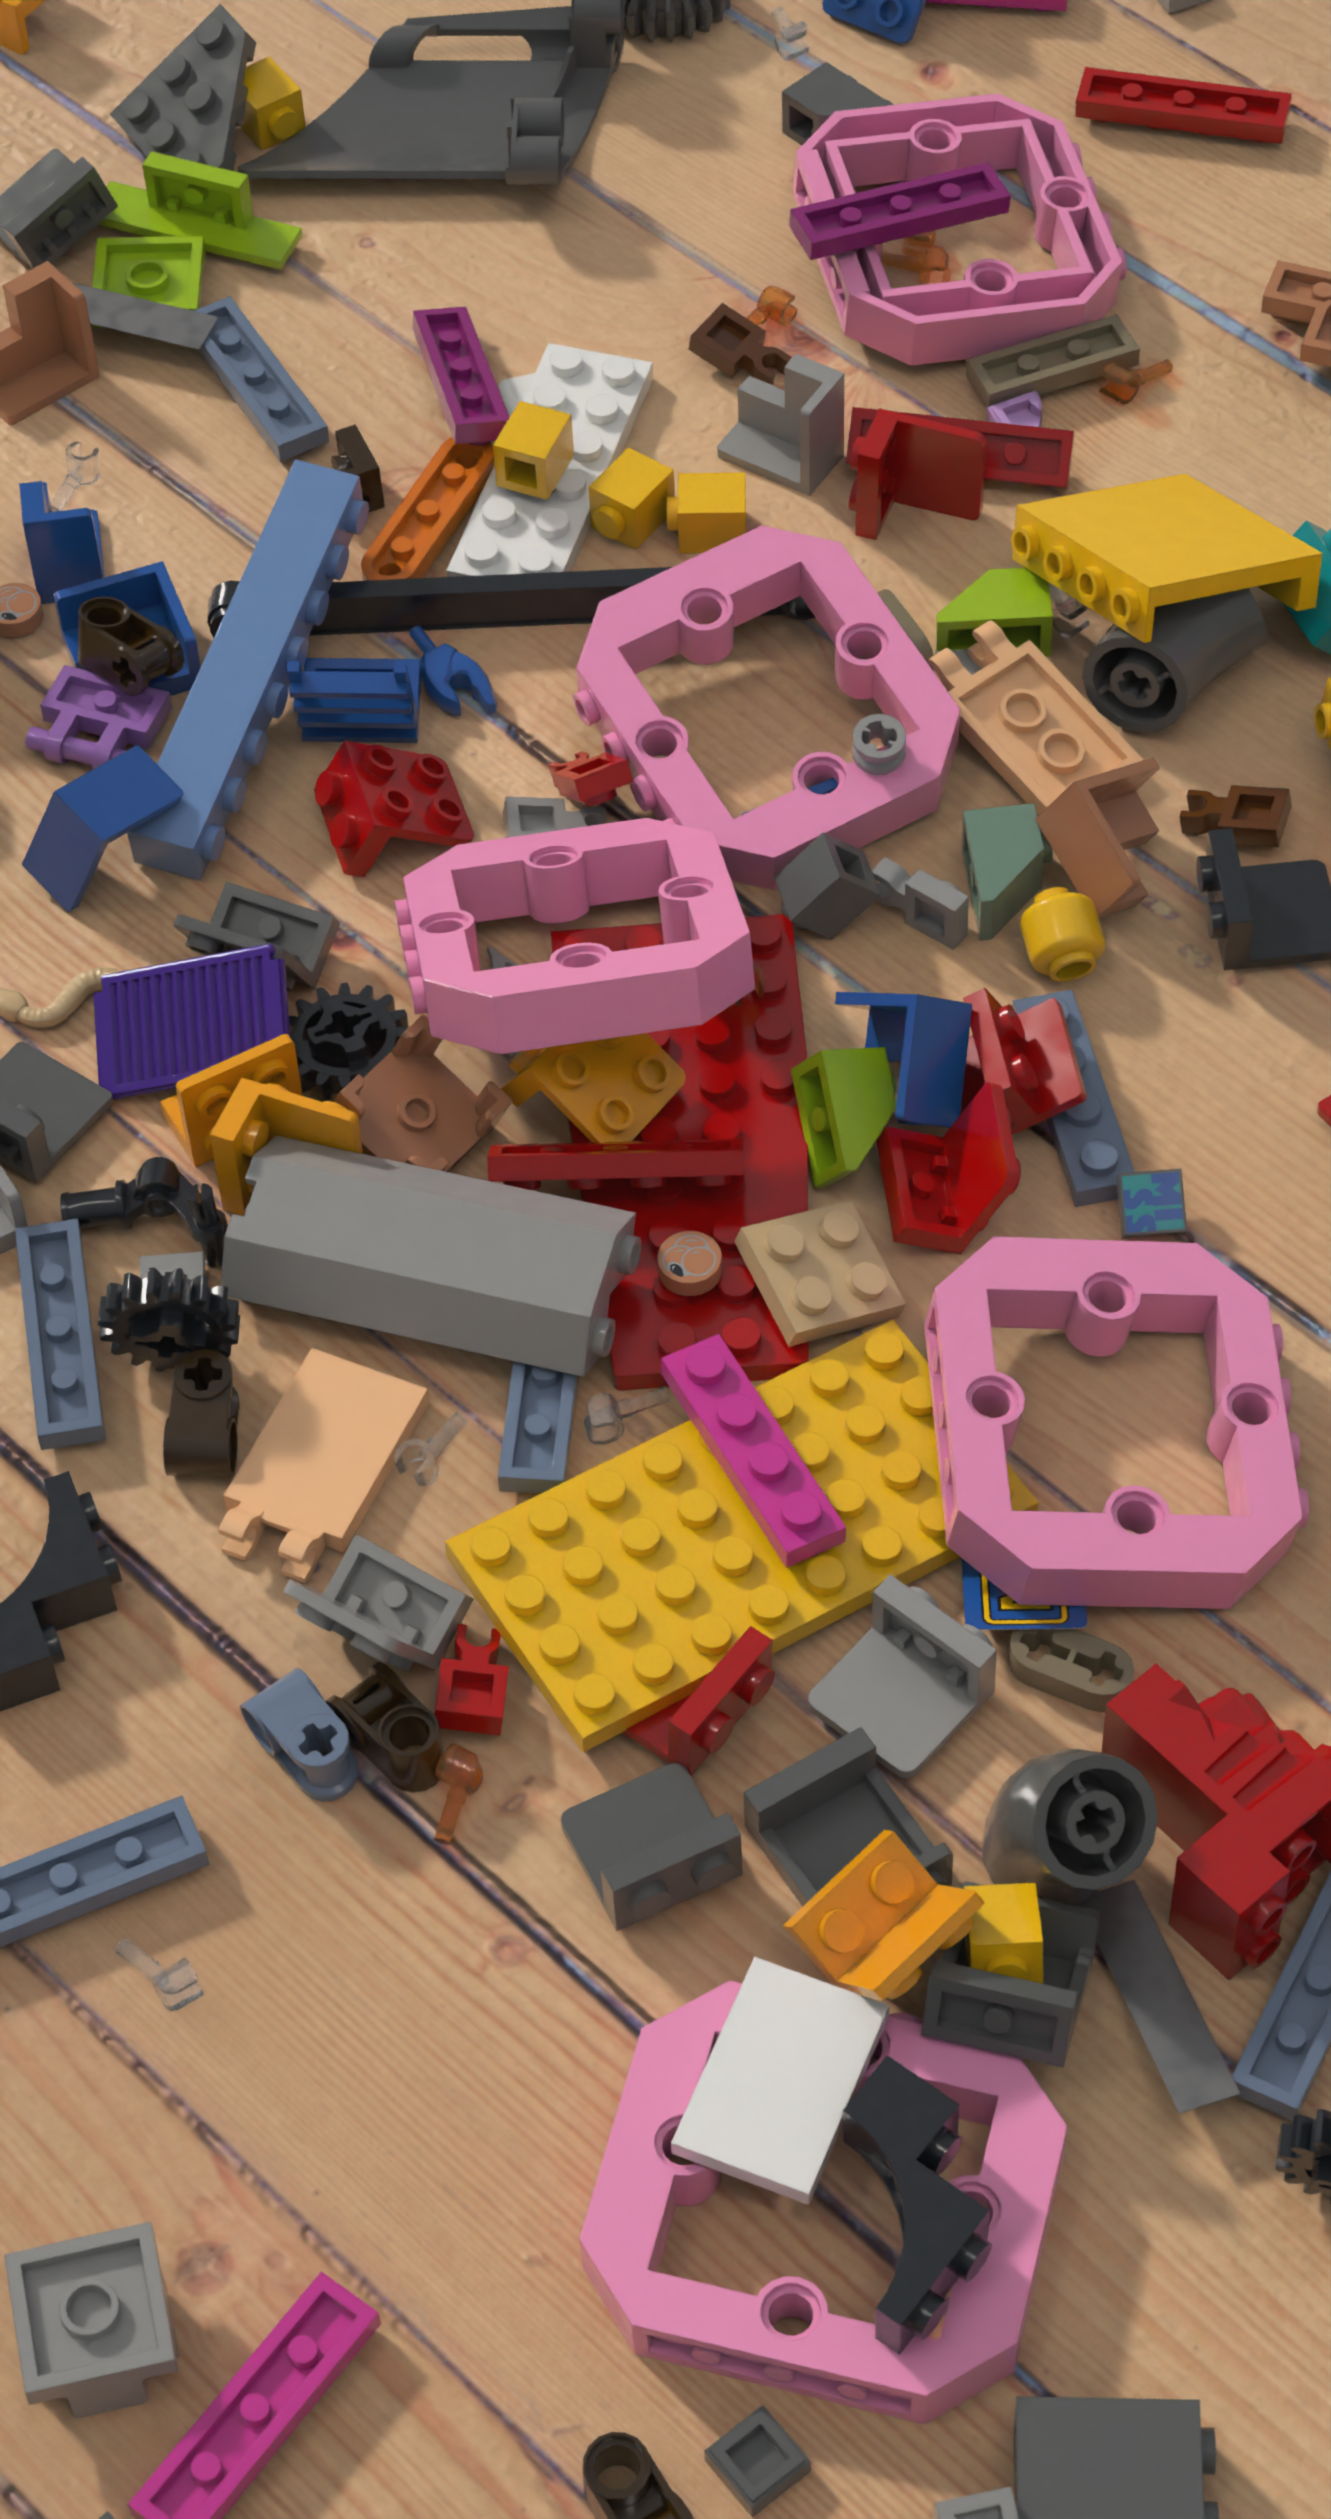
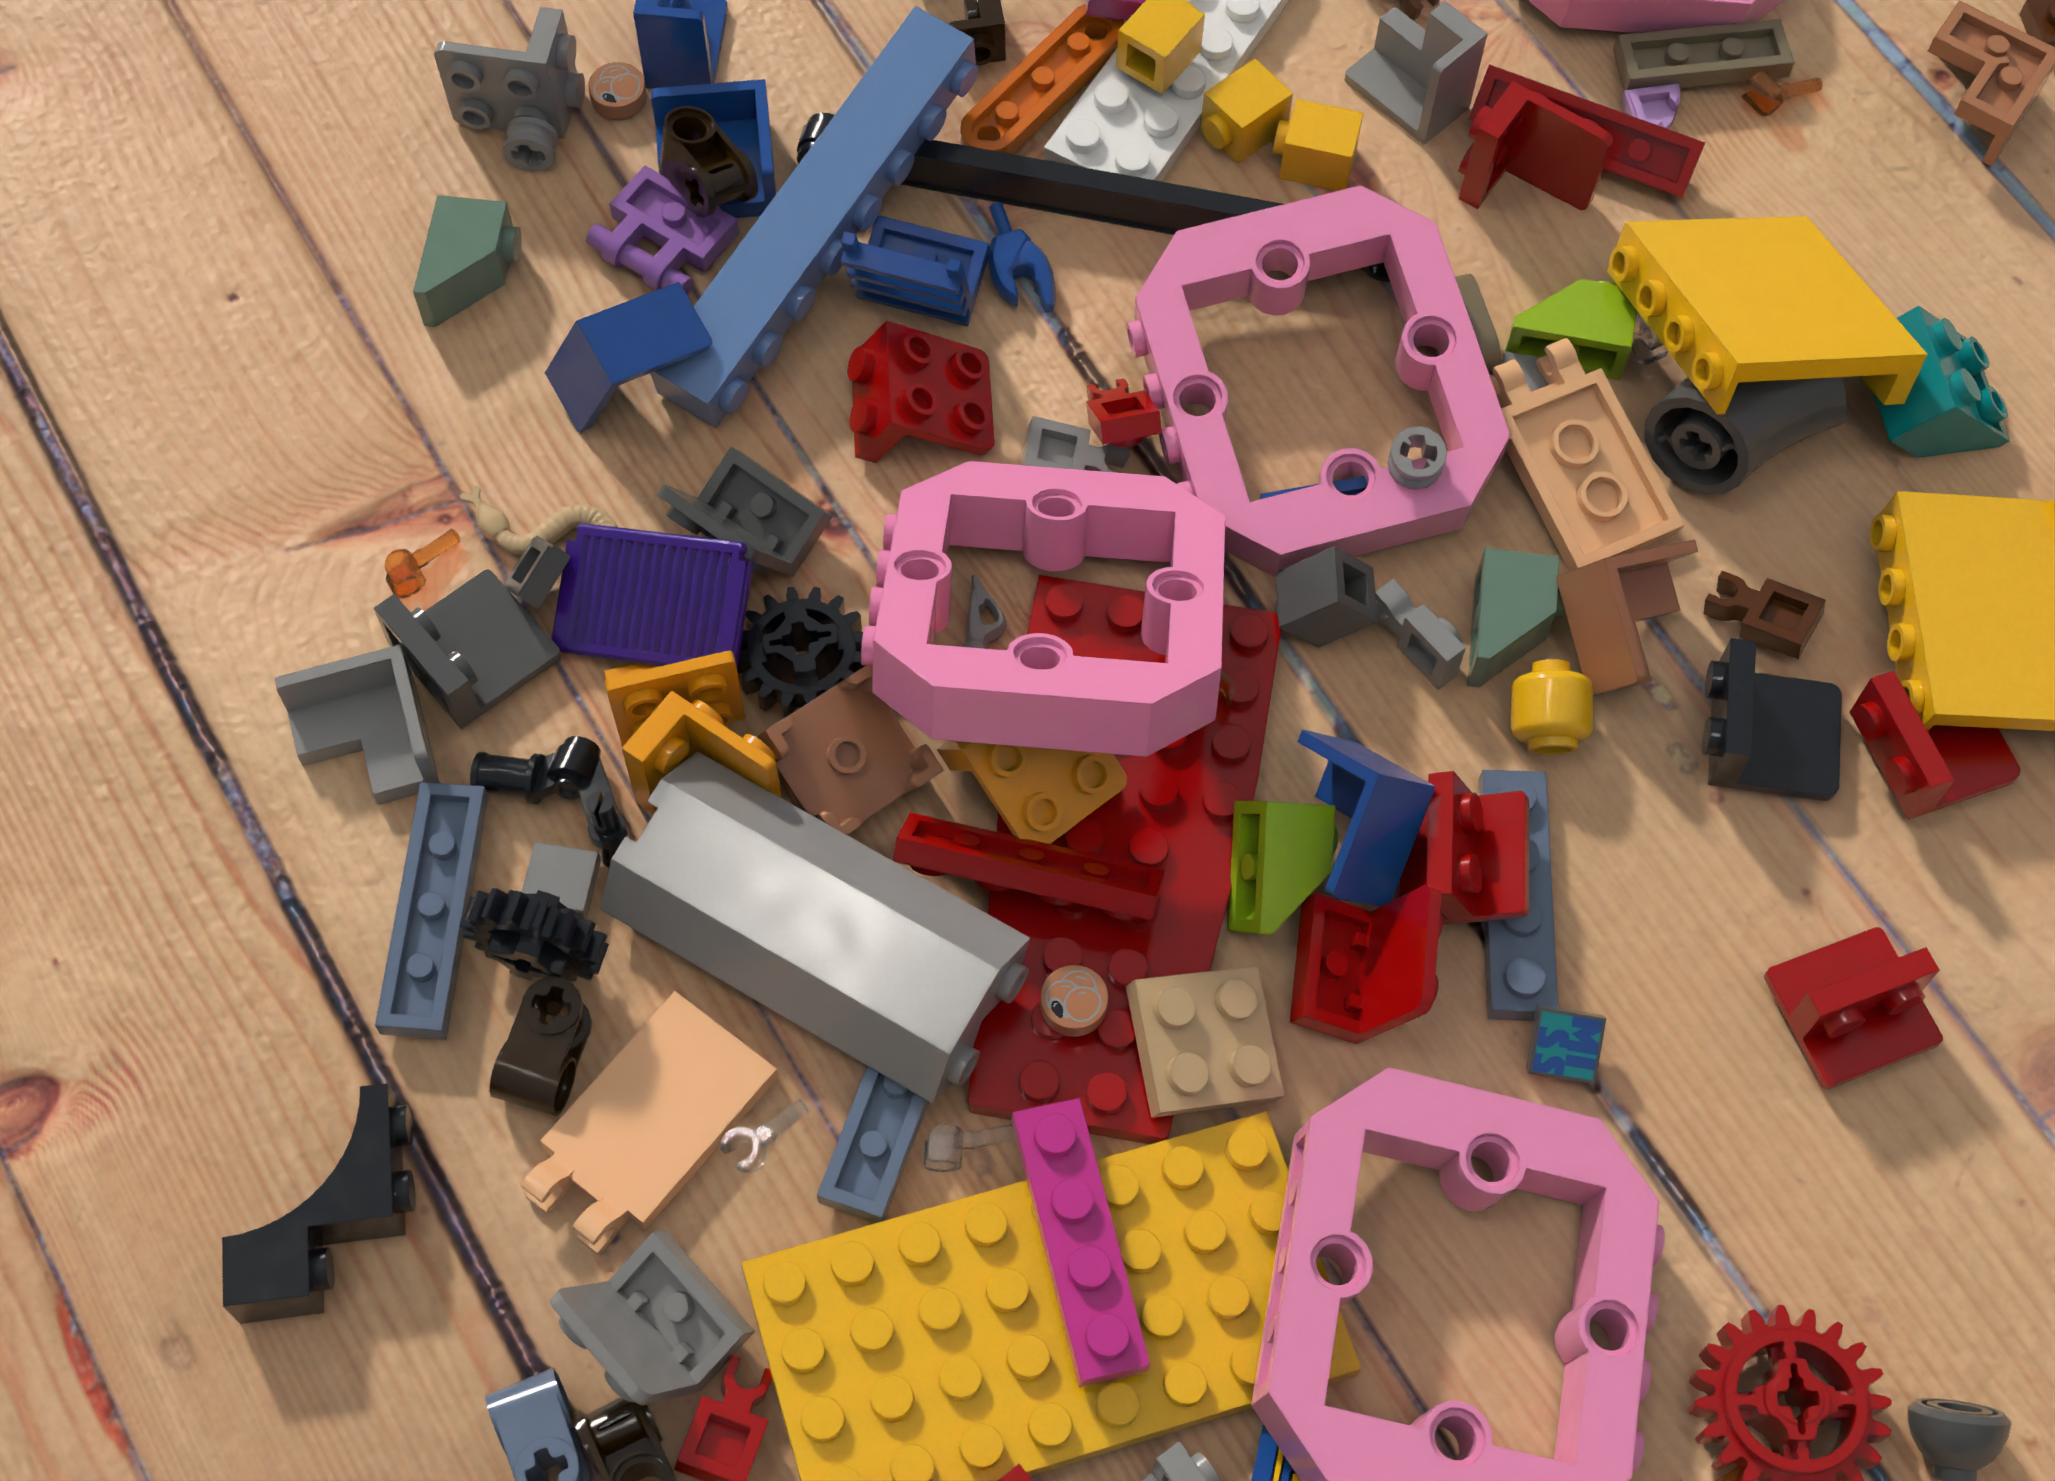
camera: 10 degrees right, 10 degrees up
none -> dark grey tile [504,536,571,609]

